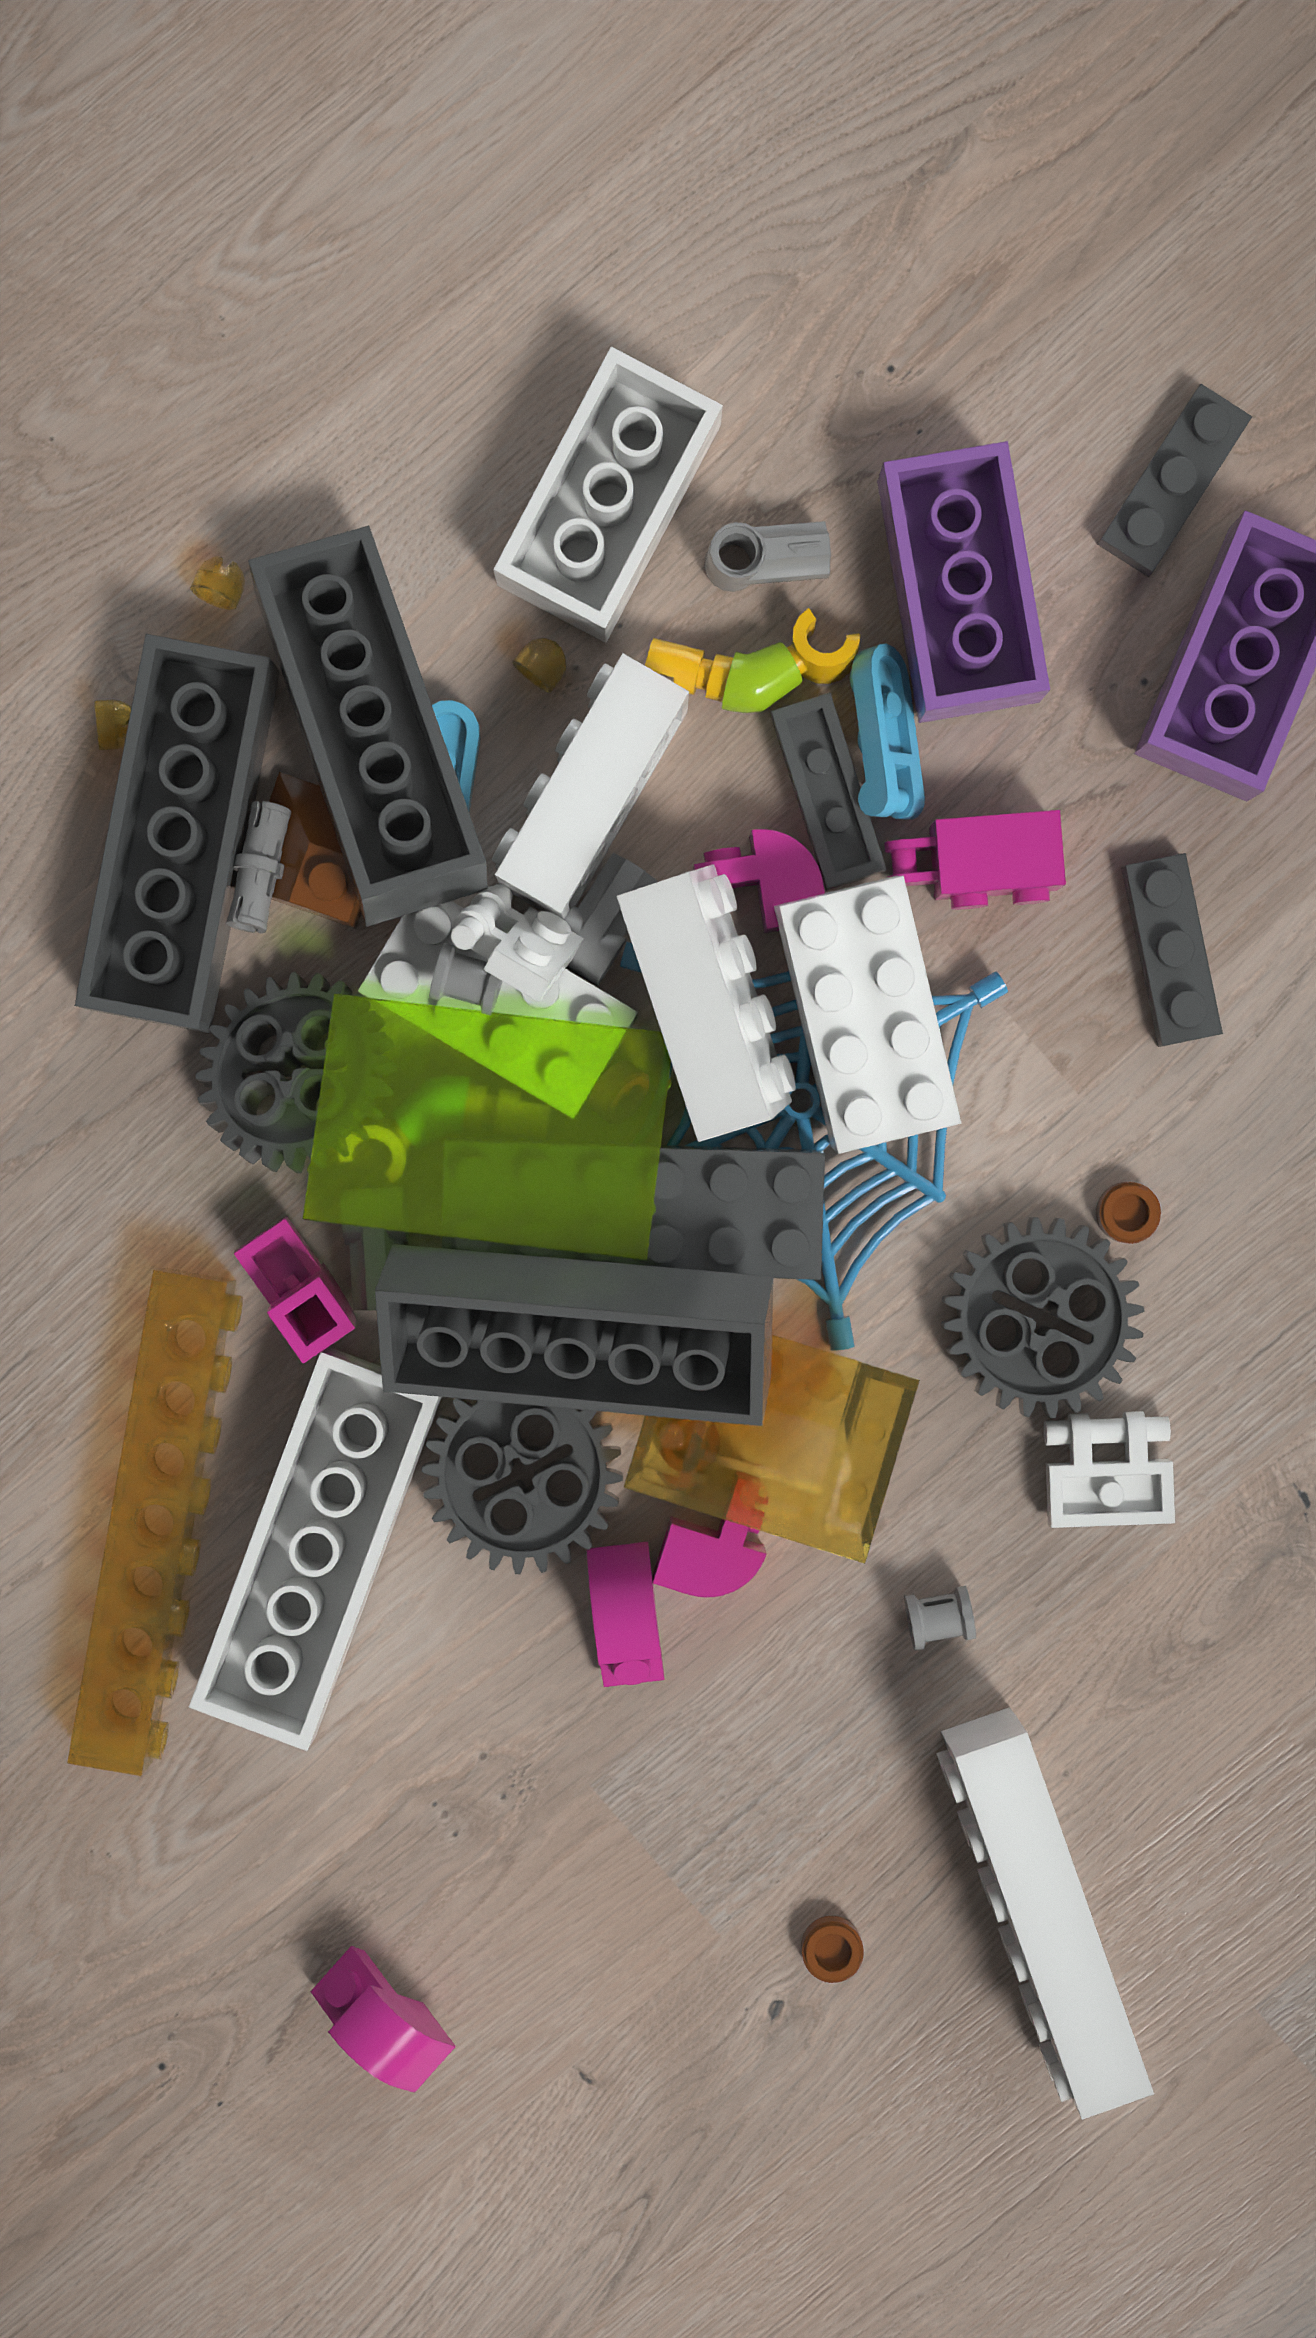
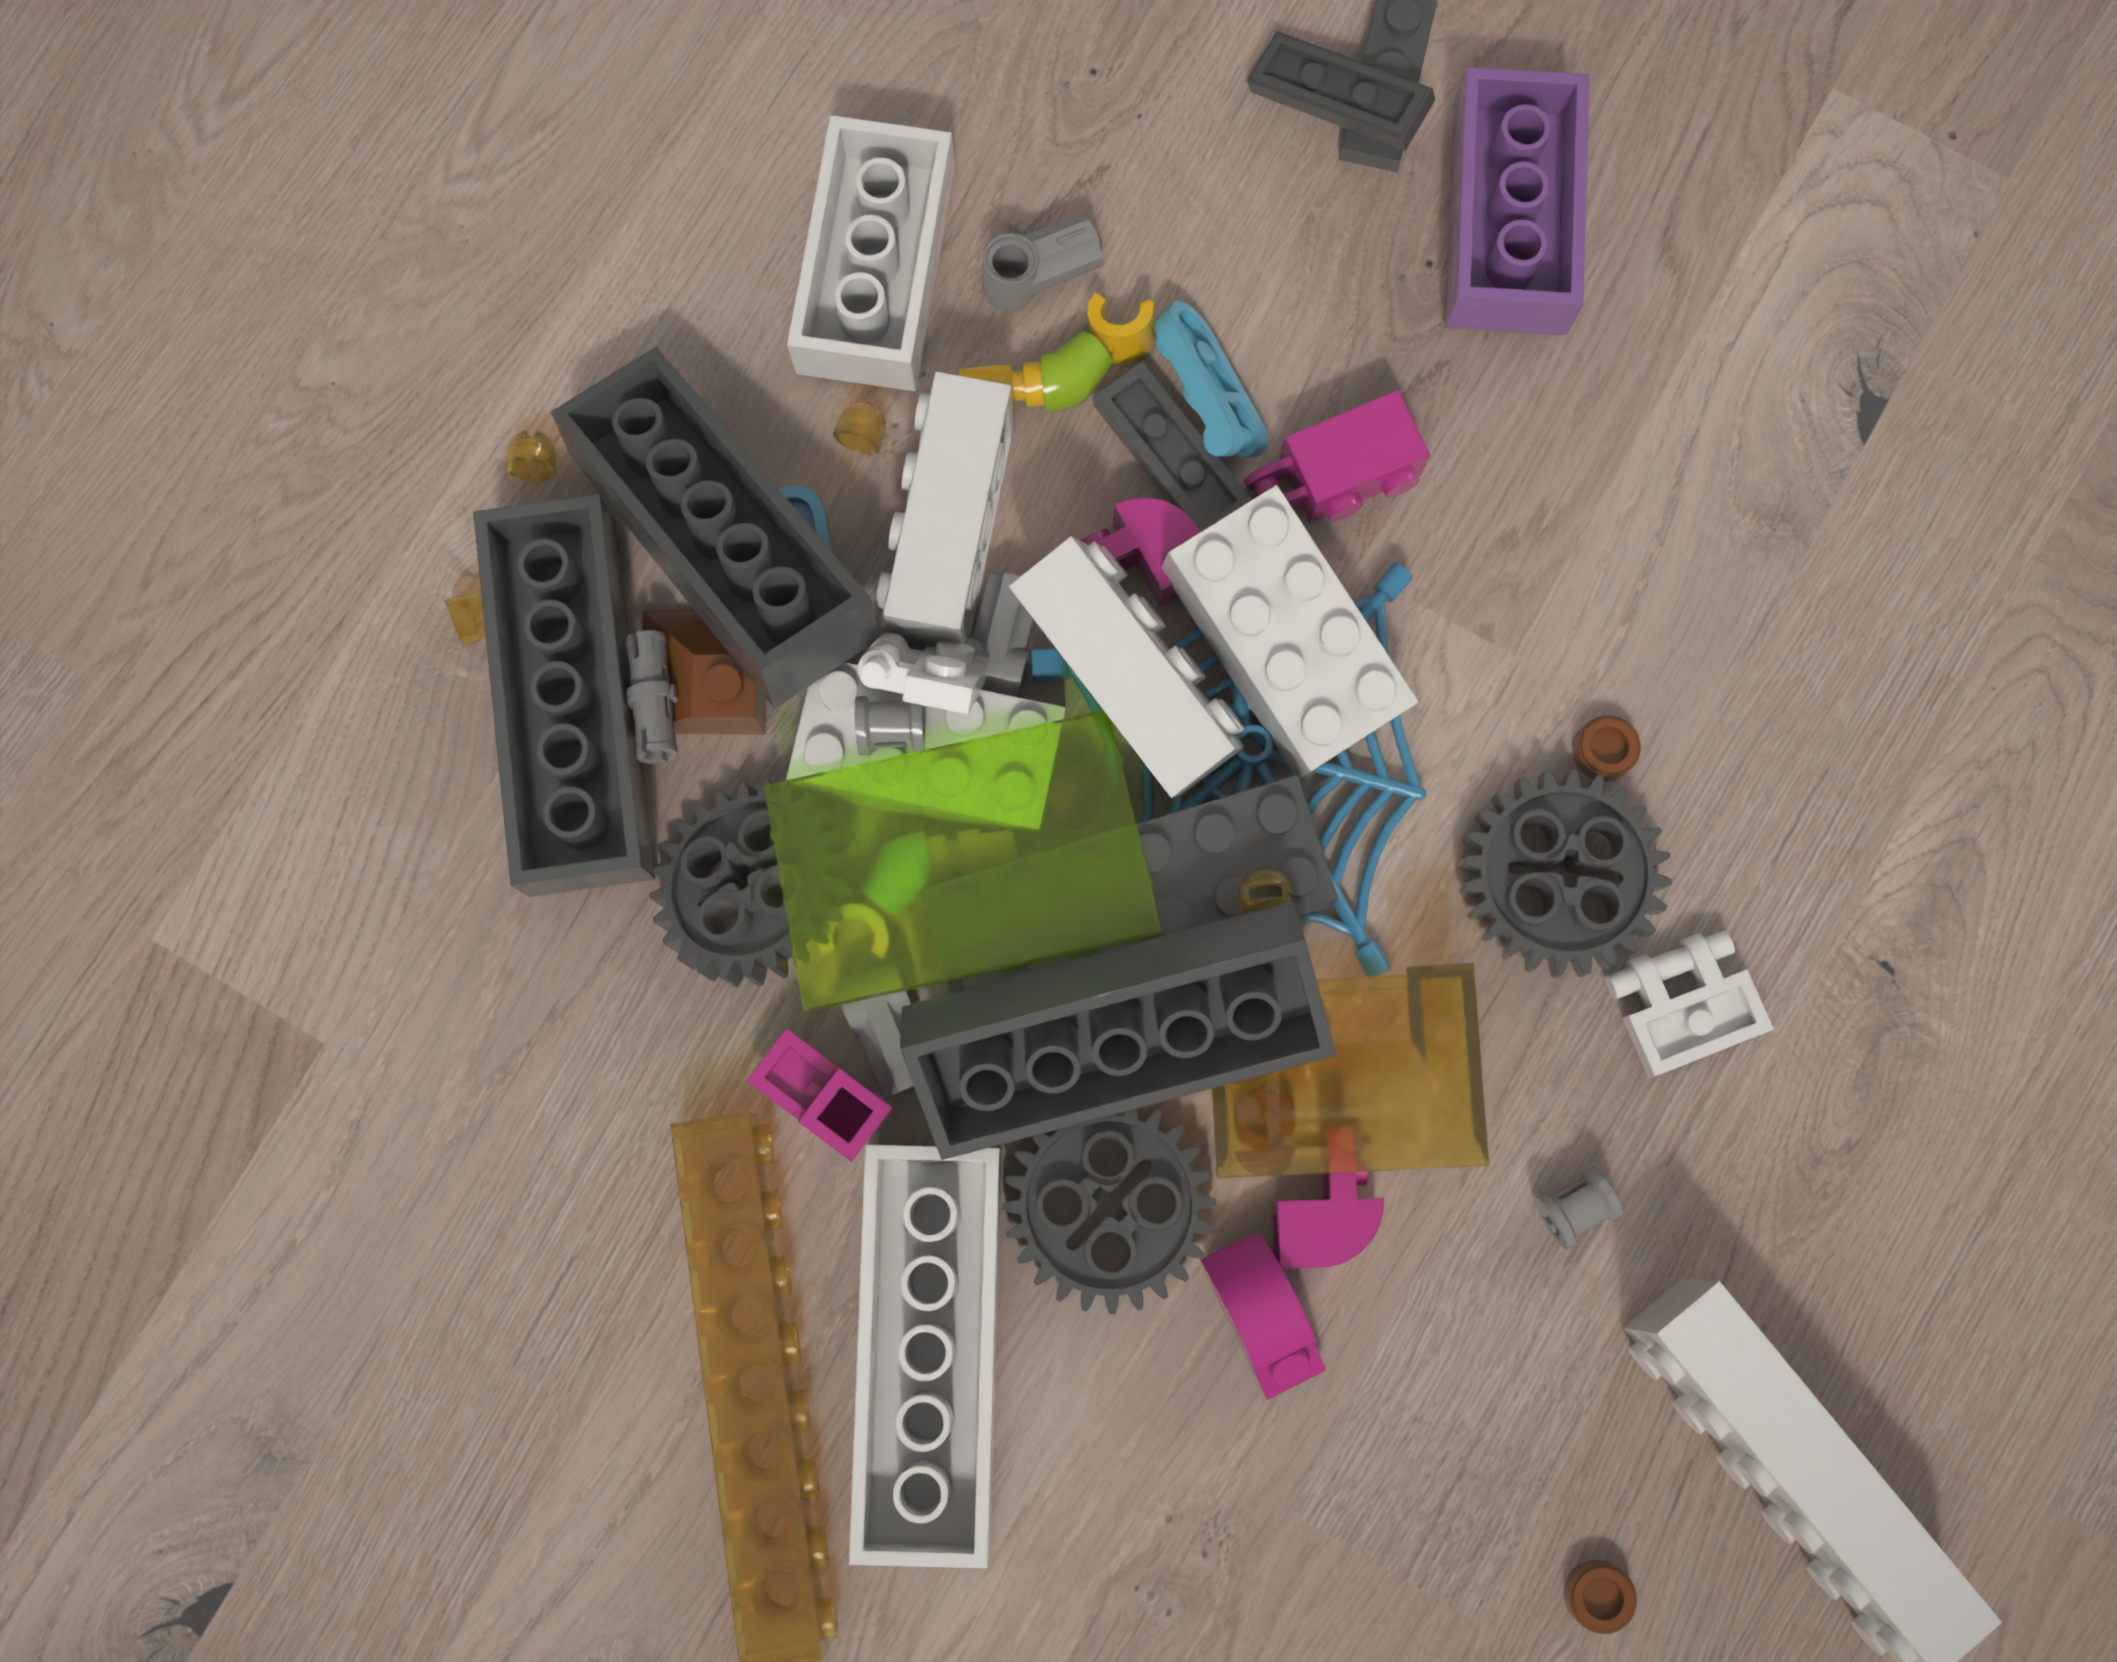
camera: 15 degrees left, 10 degrees down
medium lavender brick [877,441,1050,723] -> none
dark grey plate [1121,853,1223,1047] -> none
none -> clear yellow hinge [1237,867,1292,914]
none -> dark grey tile [1247,31,1435,151]

